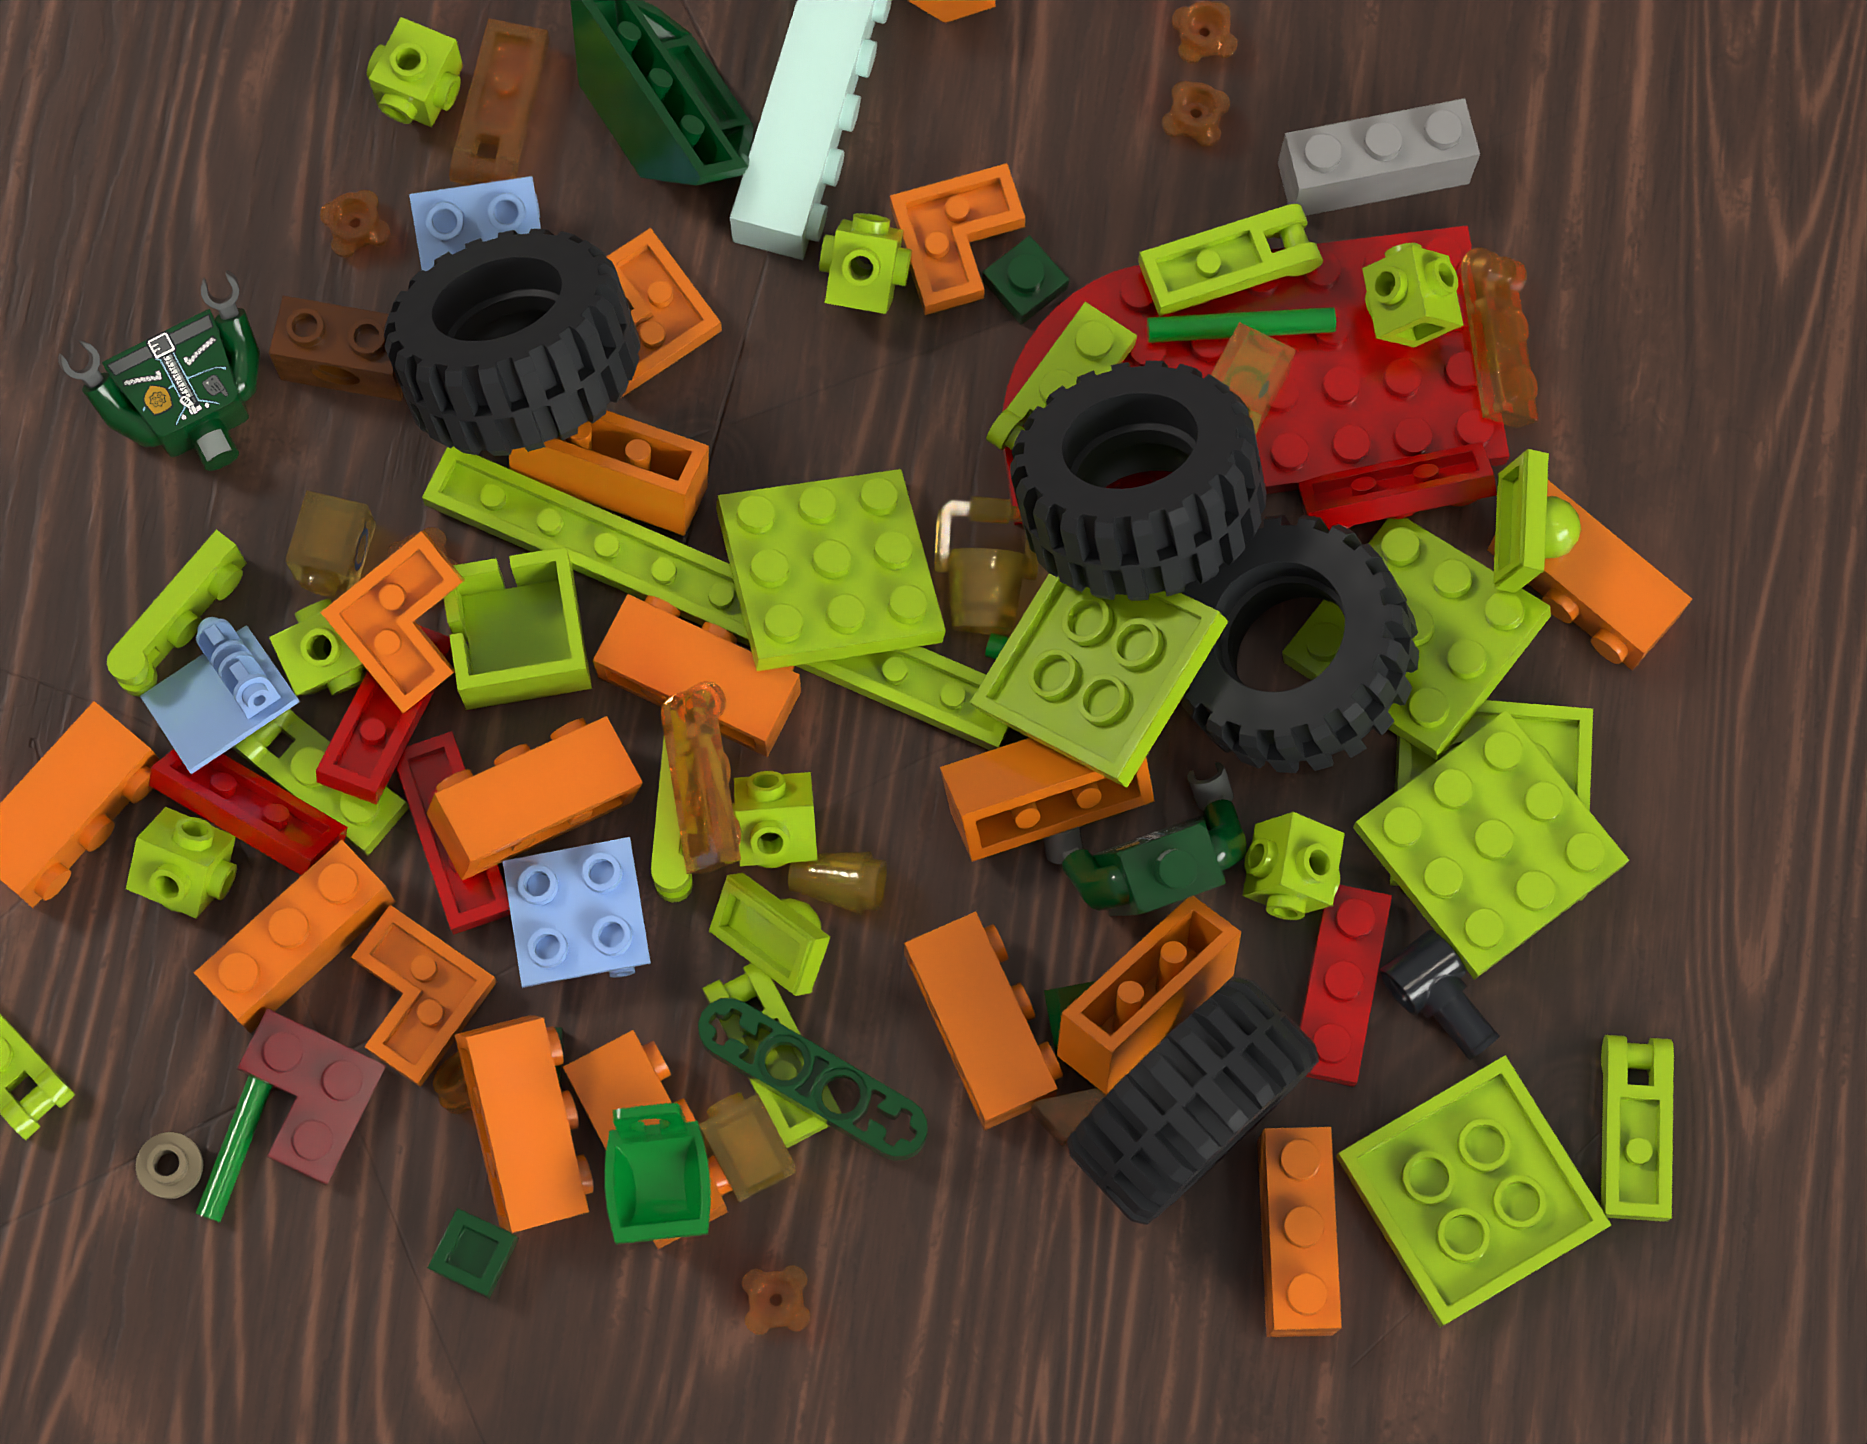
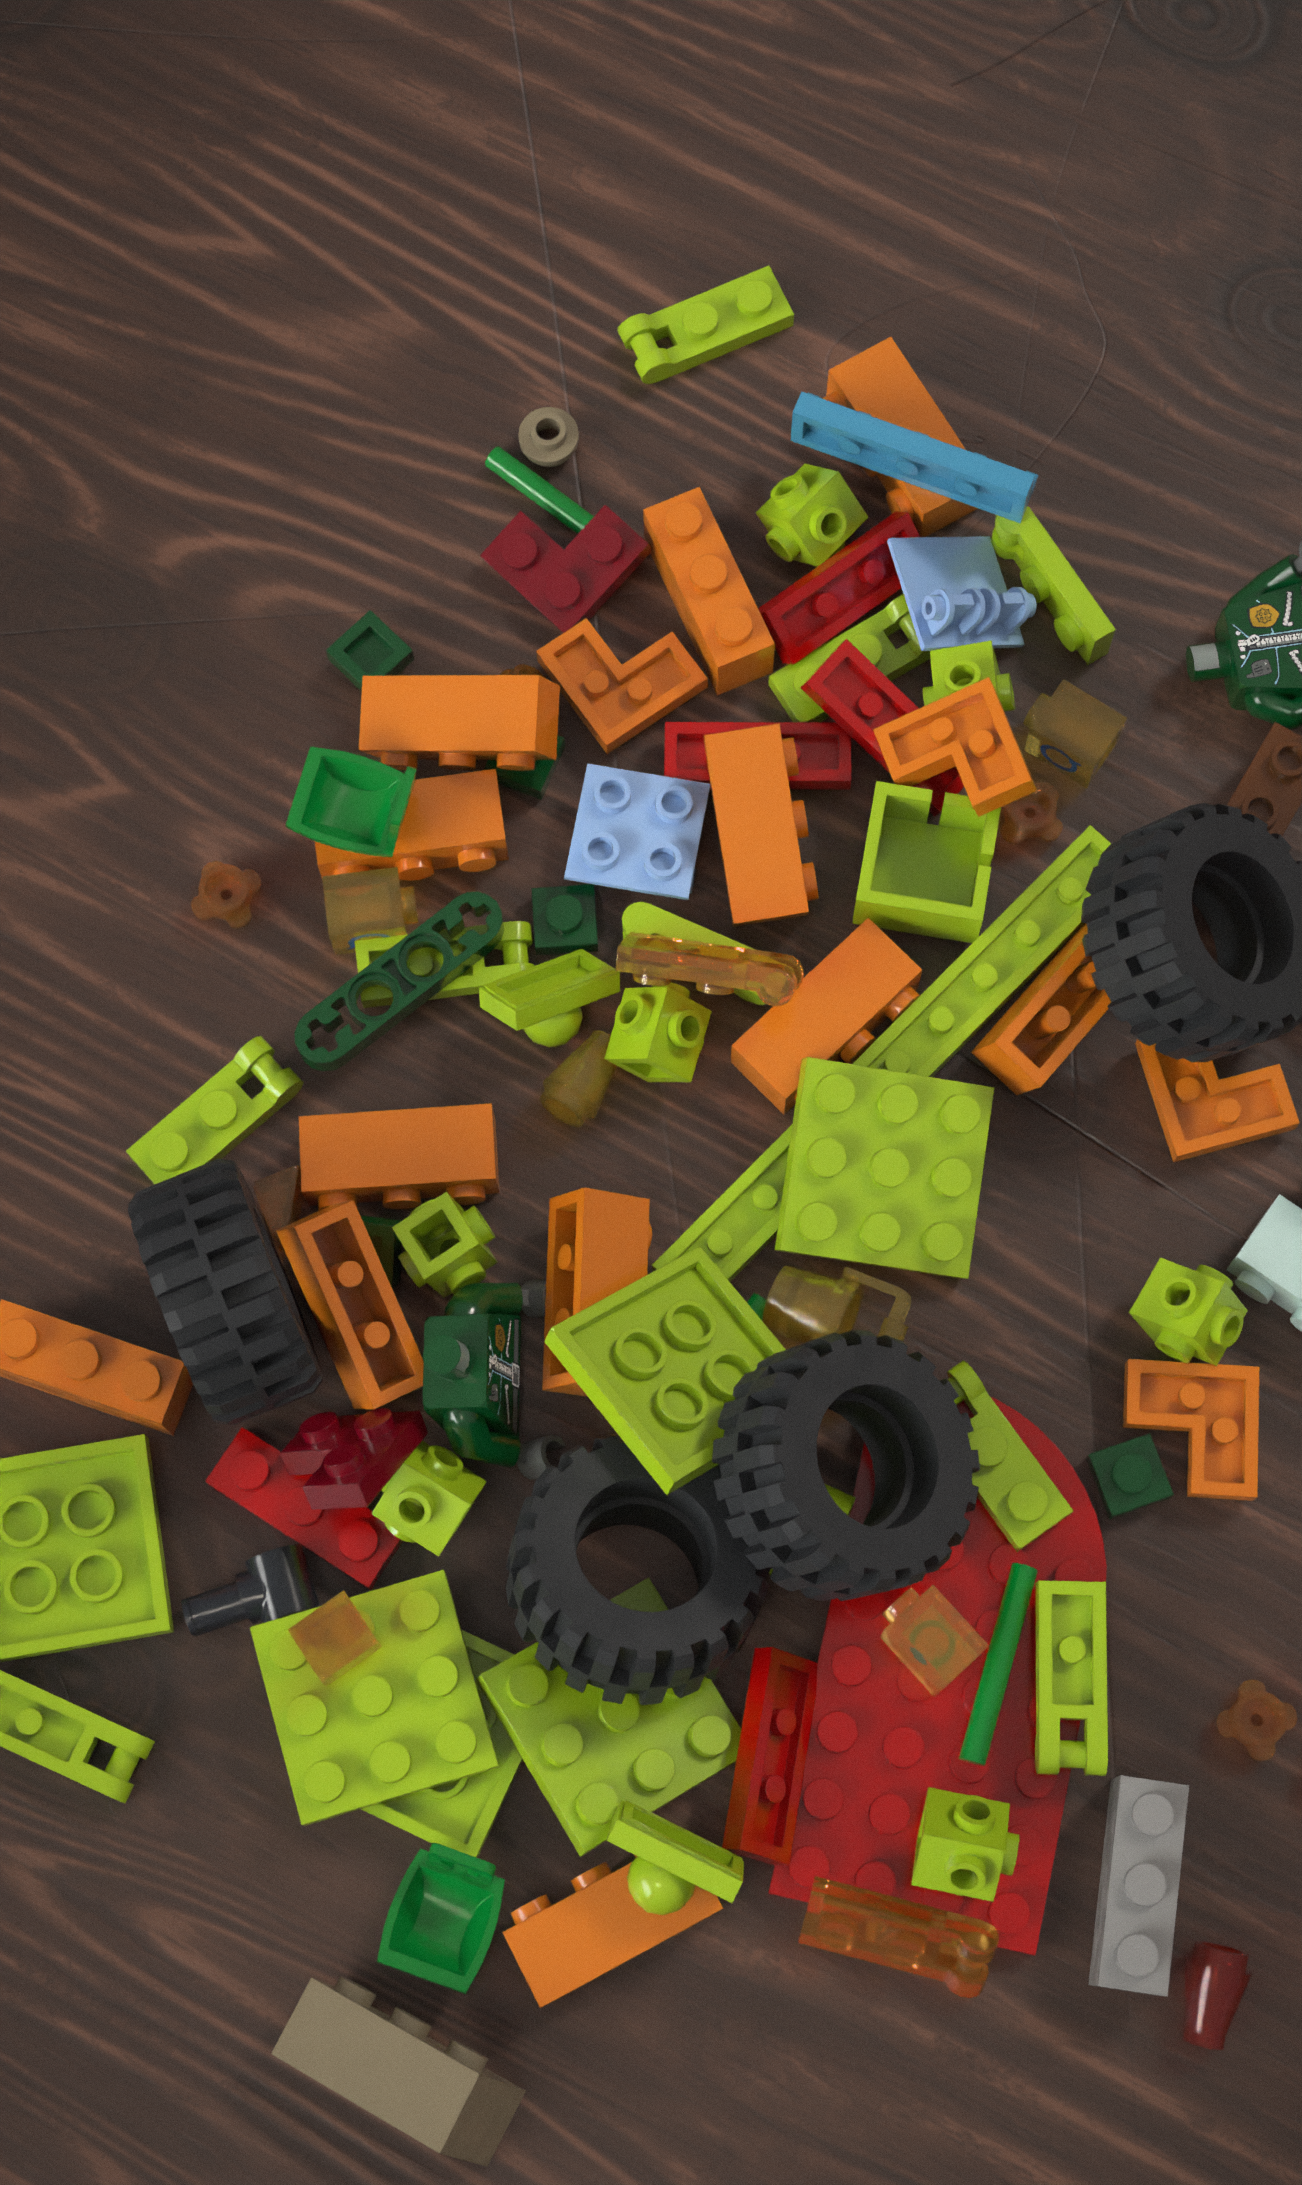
camera: 115 degrees right, 0 degrees up
none -> lime plate [126,1036,304,1185]
none -> dark tan wedge [271,1976,526,2167]
none -> dark red plate [280,1408,428,1510]
none -> clear orange slope [288,1590,383,1686]
none -> green piece [377,1843,505,1994]
none -> lime brick [392,1191,498,1298]
none -> dark green plate [531,884,599,955]
none -> dark azure hinge [791,391,1039,523]
none -> clear red cone [1183,1941,1253,2050]

